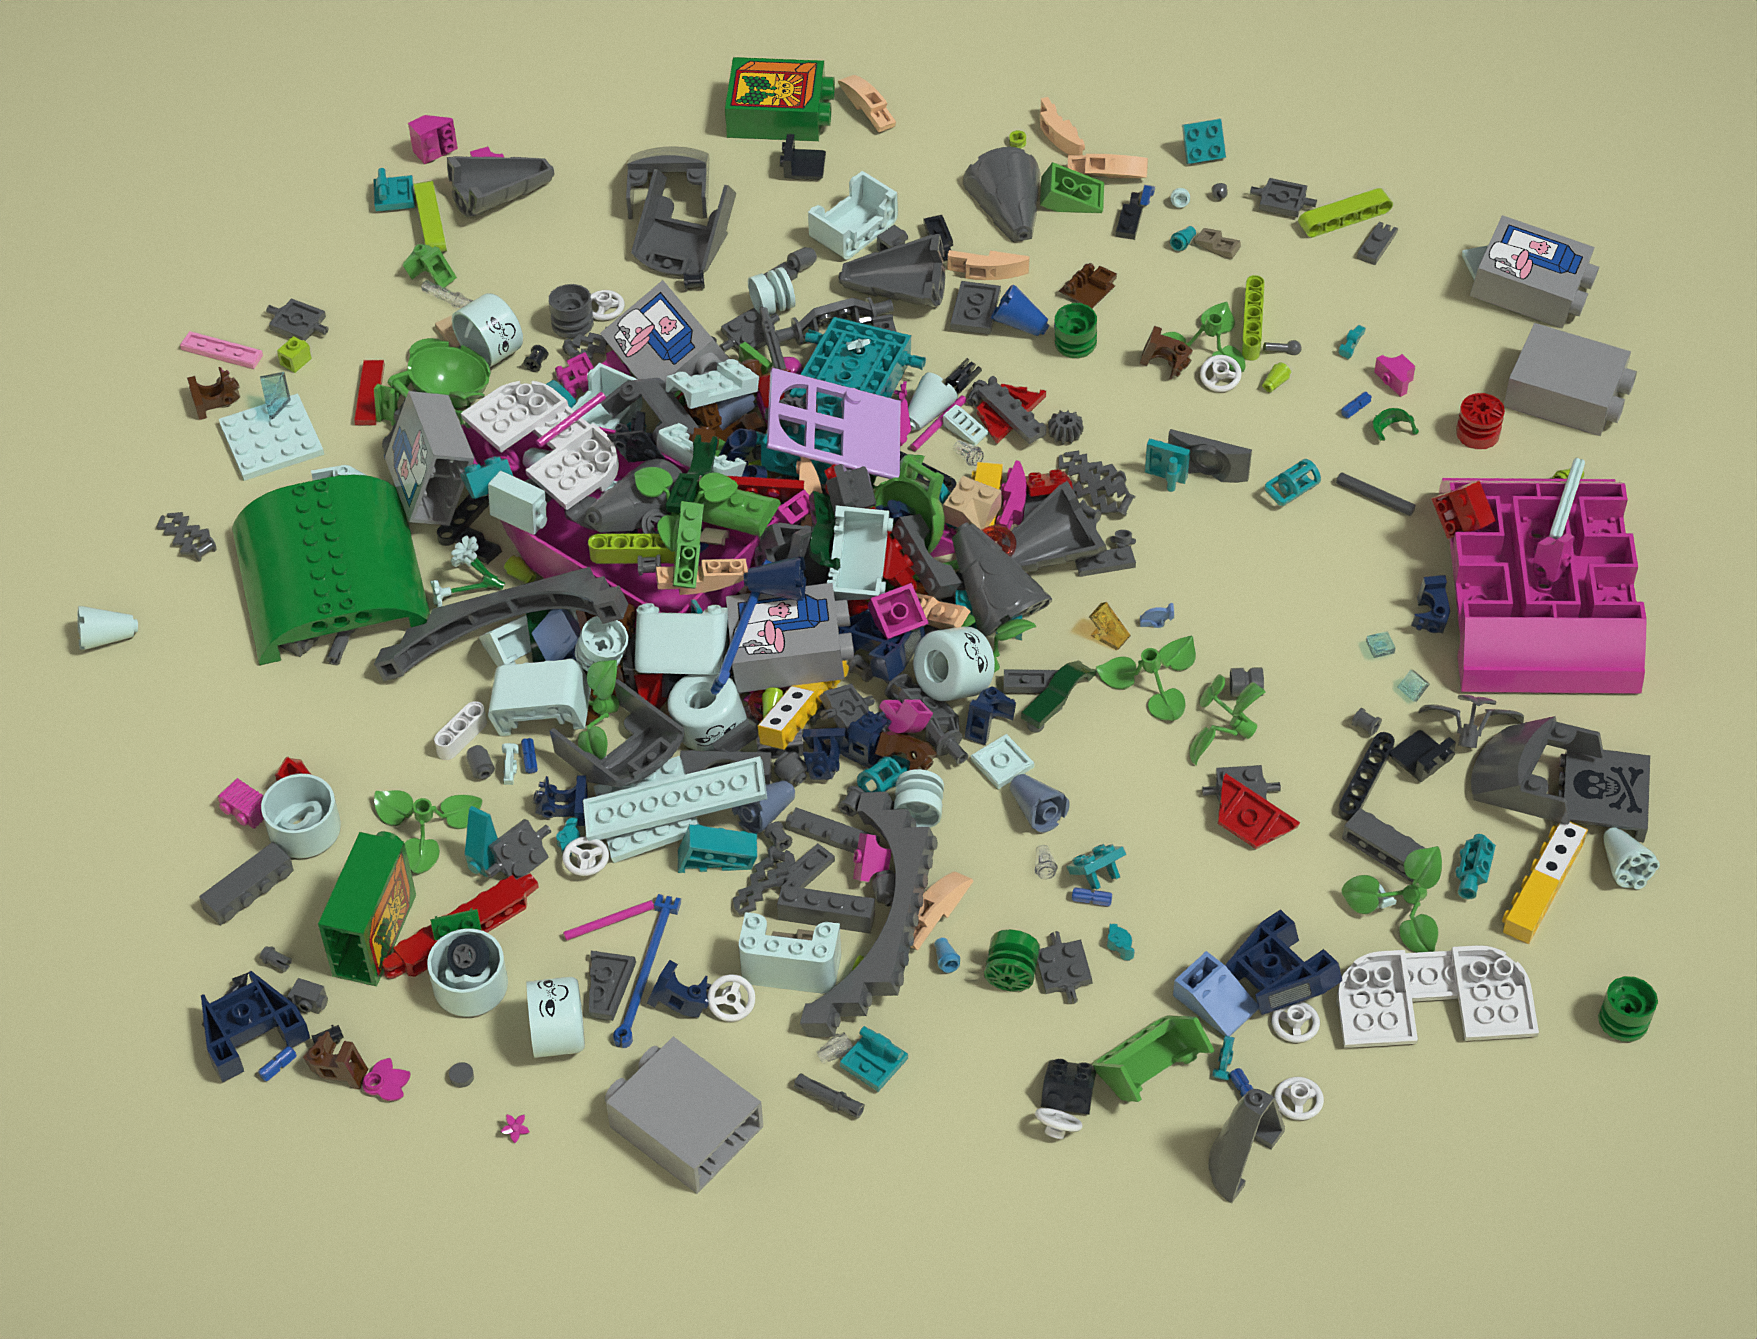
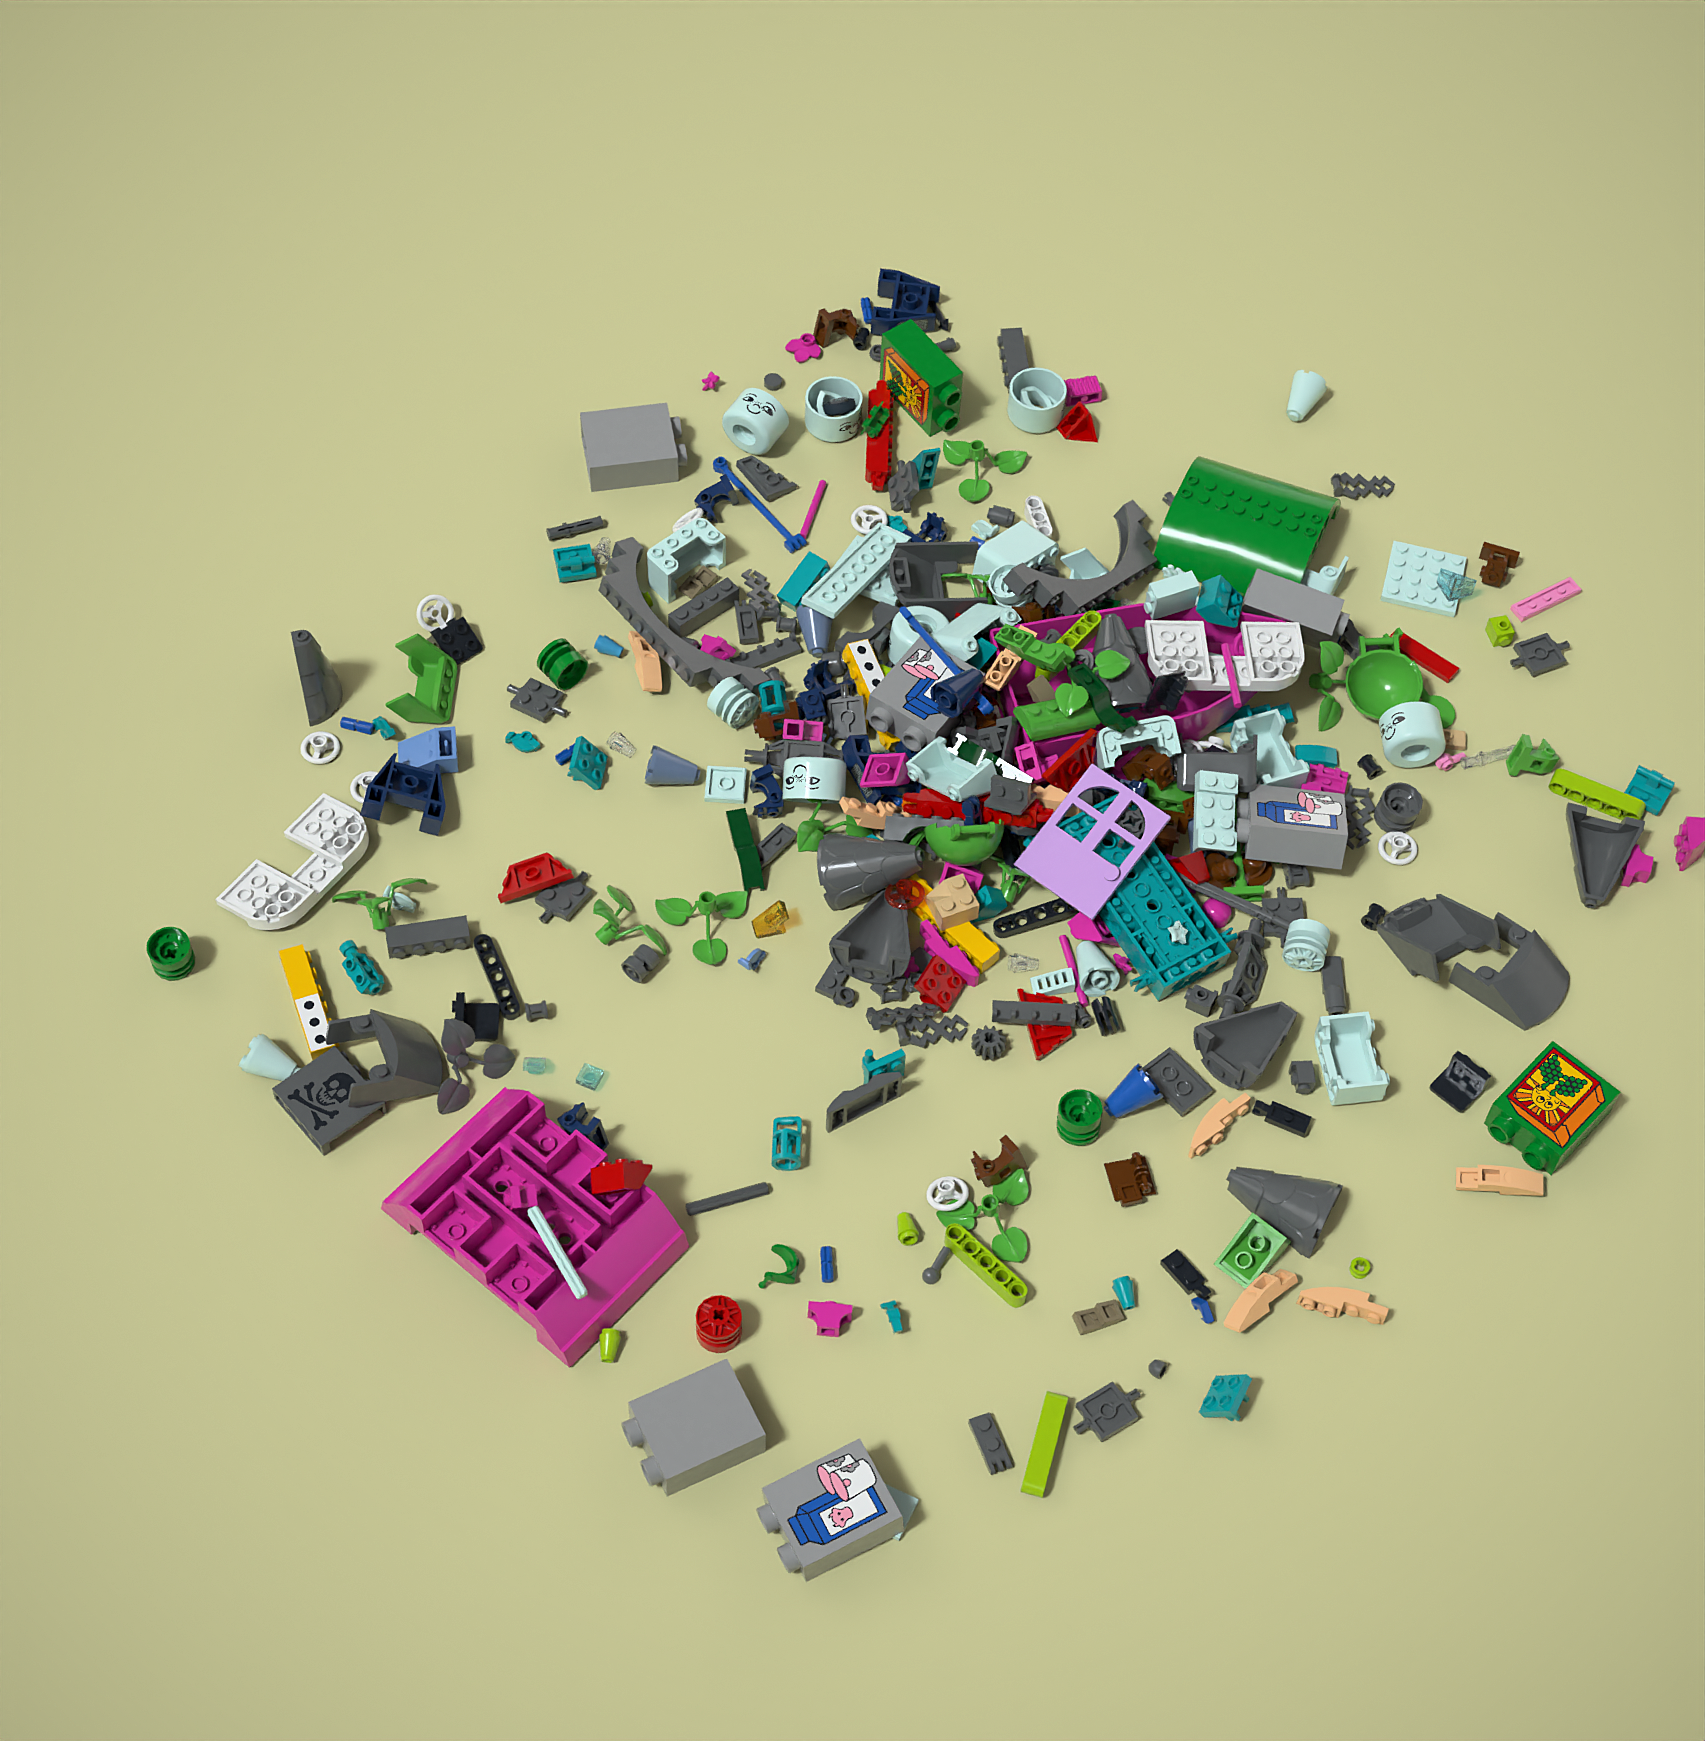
camera: 125 degrees right, 5 degrees up
light aqua plate [1170,188,1190,208] -> none
none -> dark grey plate [869,344,881,361]

